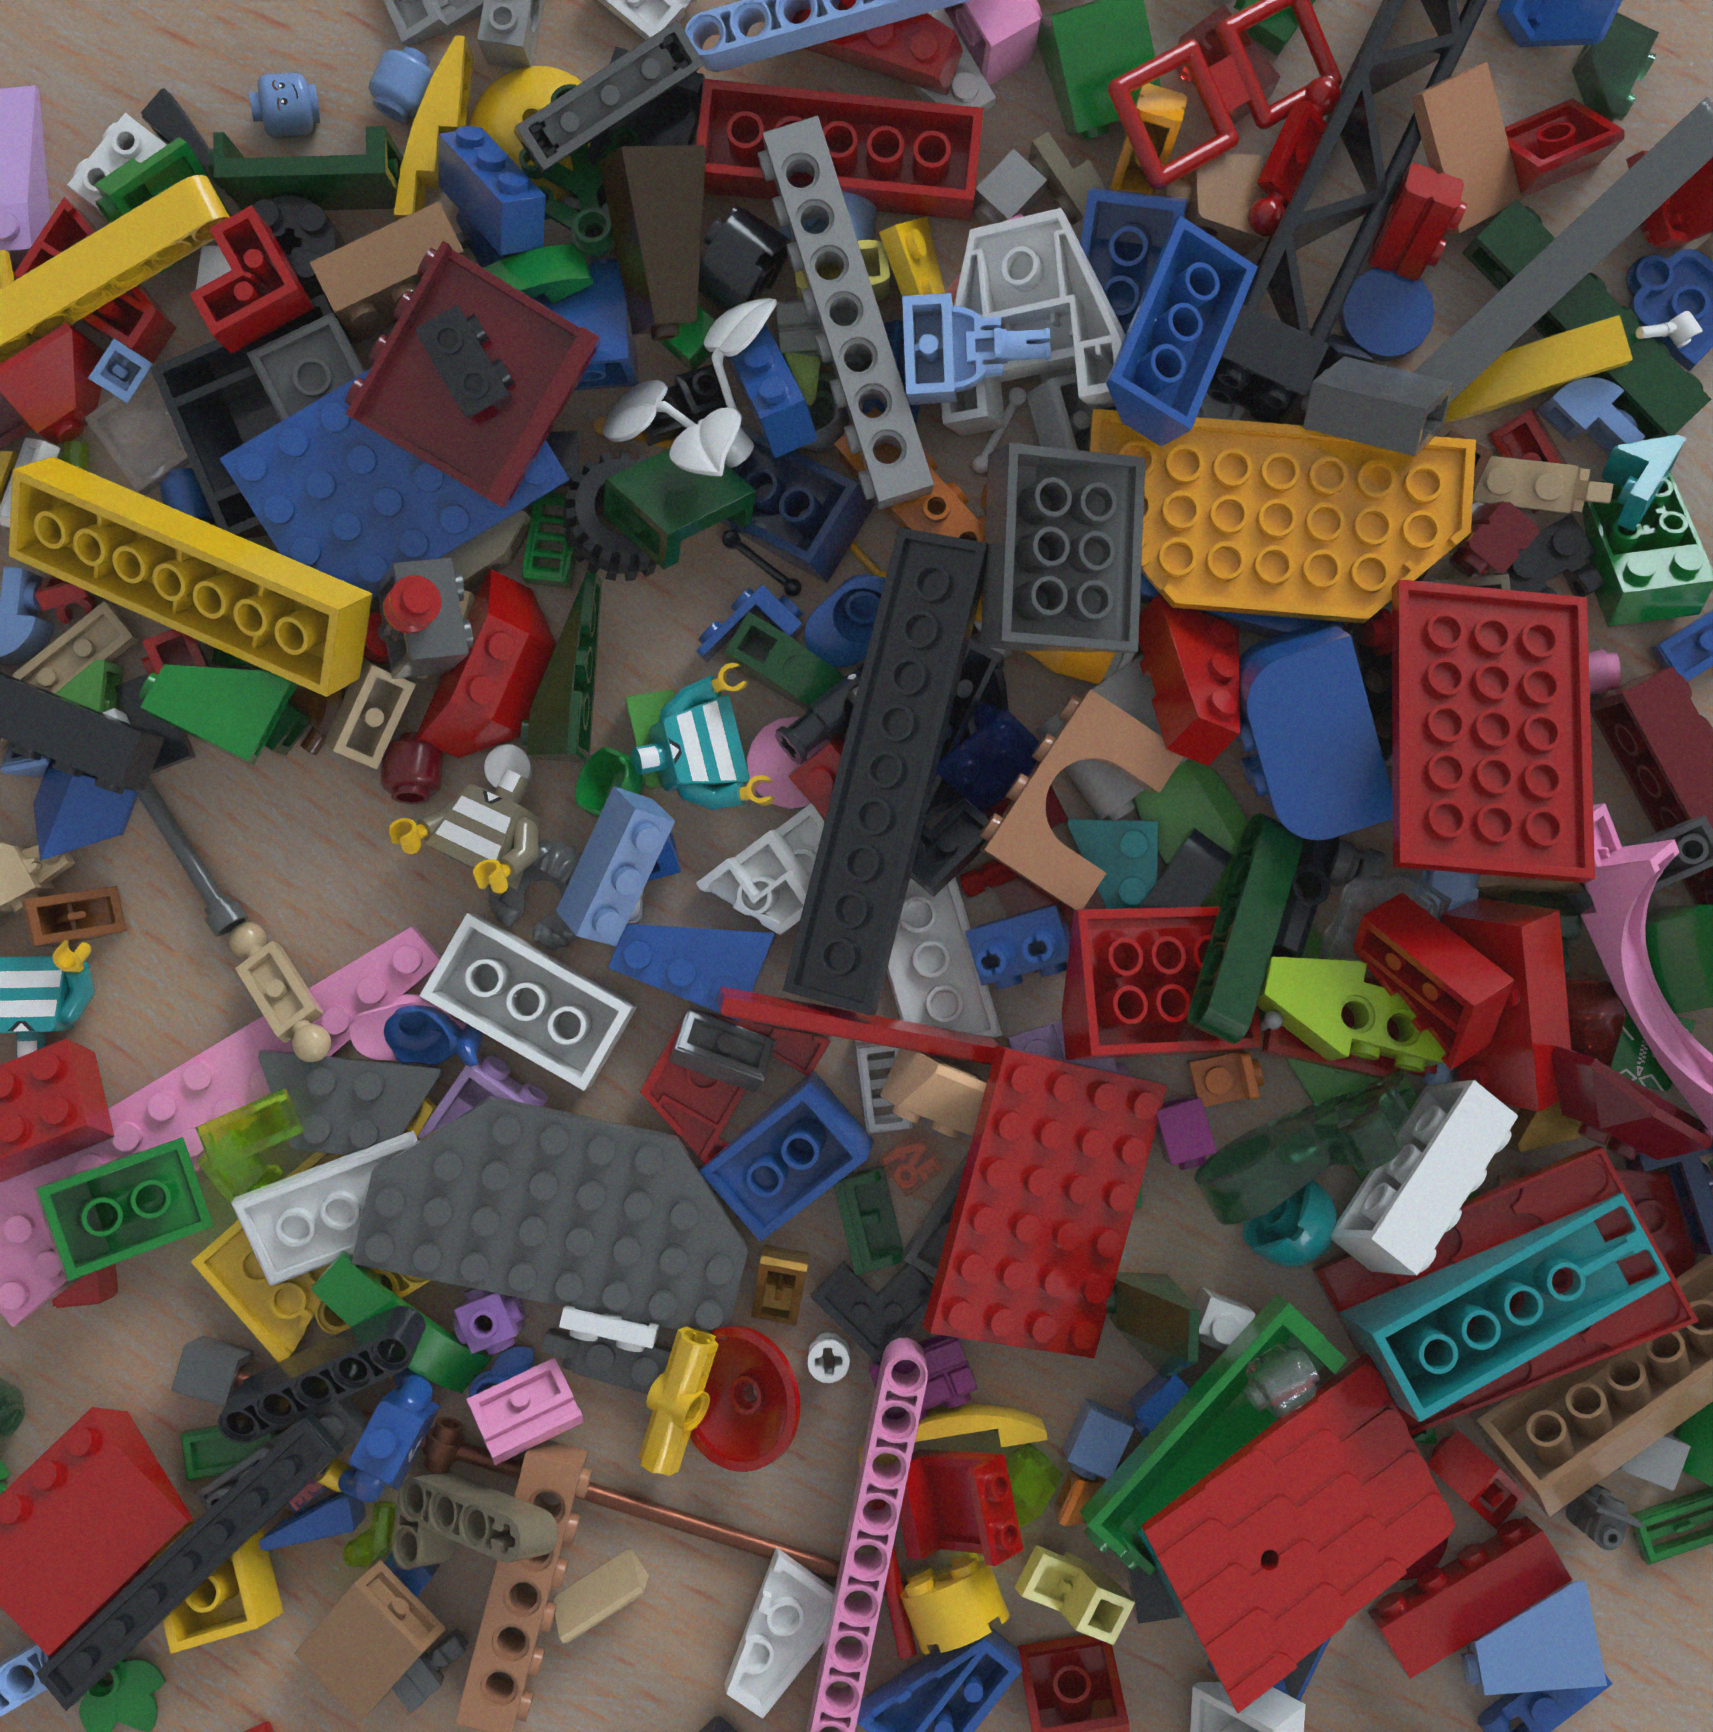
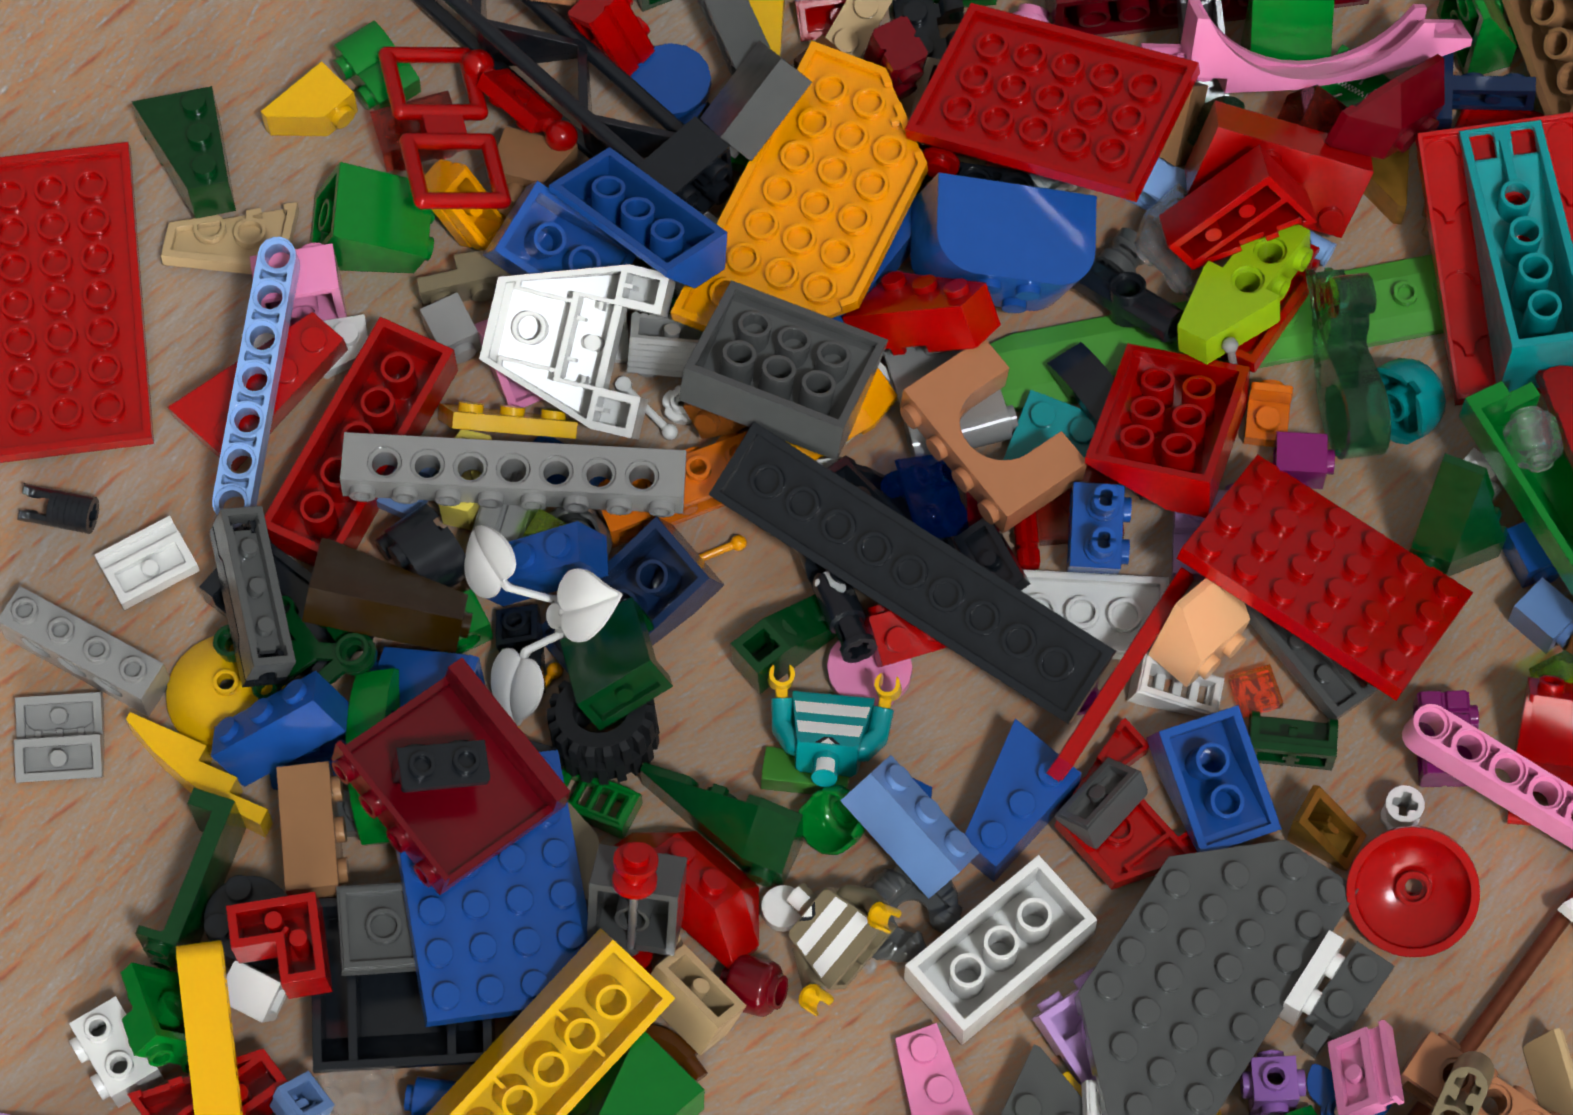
camera: 70 degrees left, 20 degrees down
black slope [141,88,223,189] -> none
medium blue head [249,72,320,138] -> none
blue hair [348,994,482,1066] -> none
medium blue head [368,46,434,123] -> none
yellow piece [638,1326,719,1476] -> none
white slope [696,803,825,935] -> none
blue bracket [697,584,804,663] -> none
black hinge [722,530,802,596] -> none
blue piece [804,574,885,668] -> none
black plate [811,1261,933,1364] -> none
yellow slope [858,1403,1048,1467] -> none
light blue brick [902,293,1051,405] -> none
dark green beam [1187,813,1304,1044] -> none
white brick [1331,1080,1518,1276] -> none

